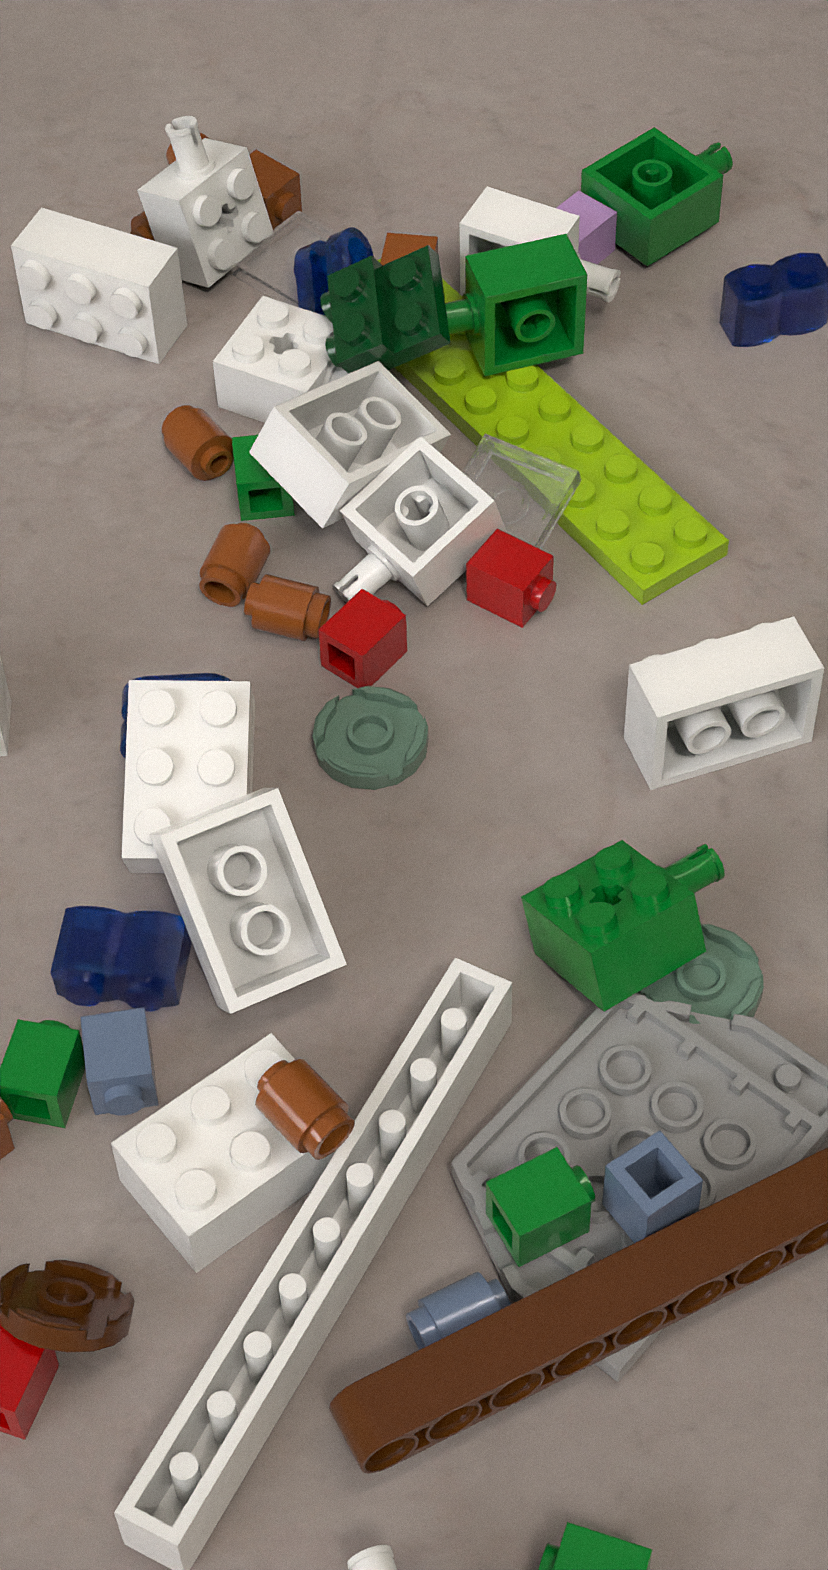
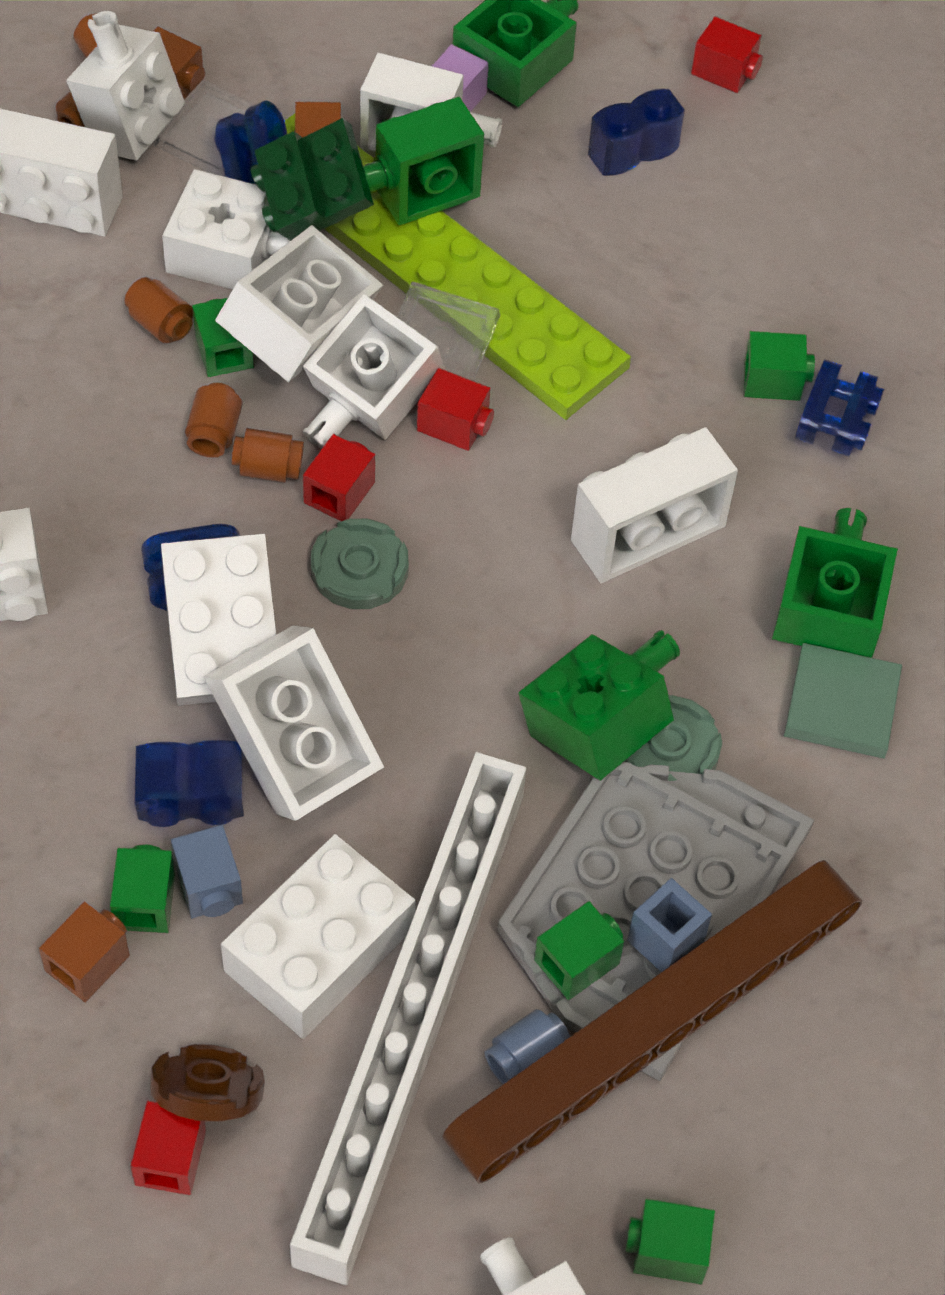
camera: 15 degrees left, 5 degrees up
dark orange brick [255,1059,355,1160] -> none

